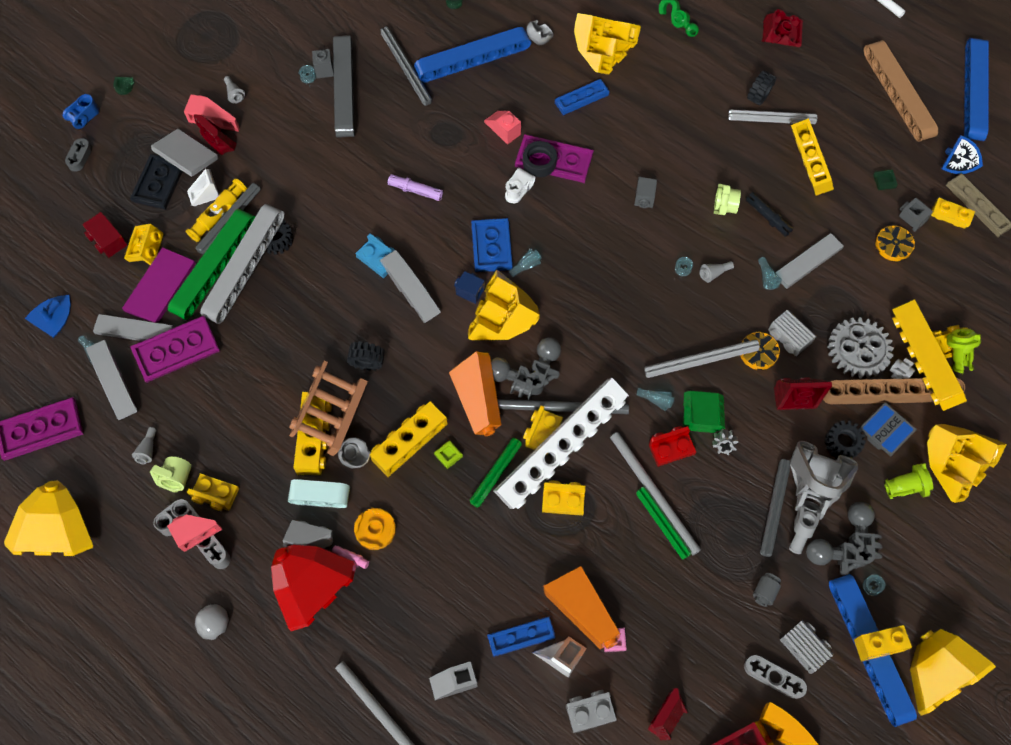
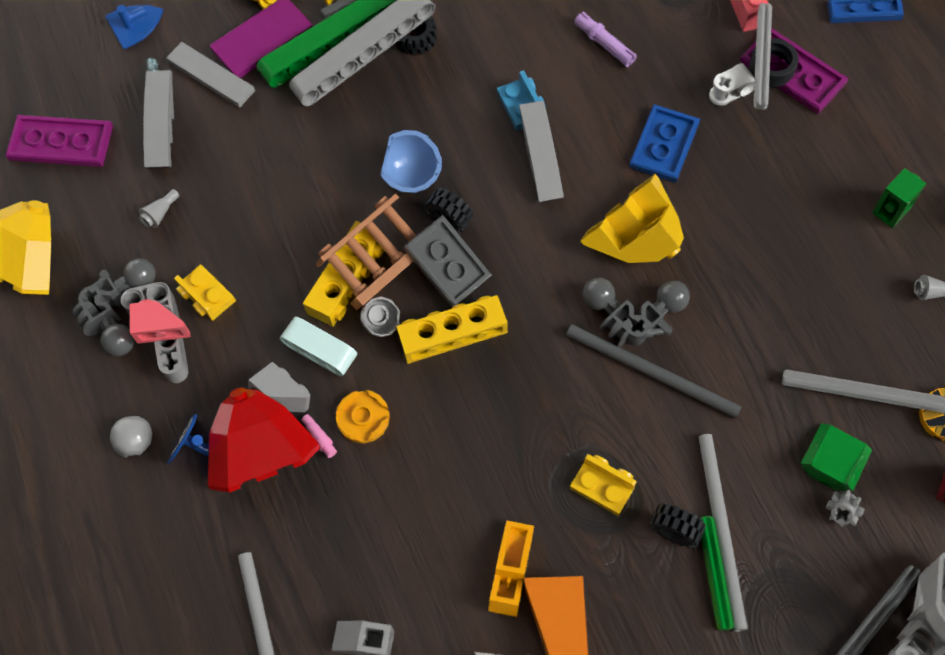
camera: 30 degrees right, 0 degrees up
magenta tile [130,316,220,383] -> none
yellowish green piece [150,457,191,492] -> none
lime tile [434,440,463,469] -> none
orange slope [449,351,501,436] -> none
dark blue brick [454,271,485,304] -> none
green axle [470,438,521,508] -> none
blue tile [487,617,556,657] -> none
white brick [493,378,629,509] -> none
clear light blue cone [509,249,542,277] -> none
yellow bracket [523,405,563,455] -> none
dark grey brick [634,177,657,208] -> none
clear light blue cone [636,388,674,411] -> none
red bracket [649,426,696,467] -> none
clear light blue bush [675,257,693,276] -> none
none -> dark grey piece [72,258,156,357]
none -> blue shield [167,414,209,464]
none -> medium blue cylinder [380,130,442,194]
none -> dark grey tile [403,215,491,308]
none -> light orange slope [489,521,534,617]
none -> black tyre [649,503,706,548]
none -> light grey axle [754,3,772,110]
none -> green brick [872,168,927,229]

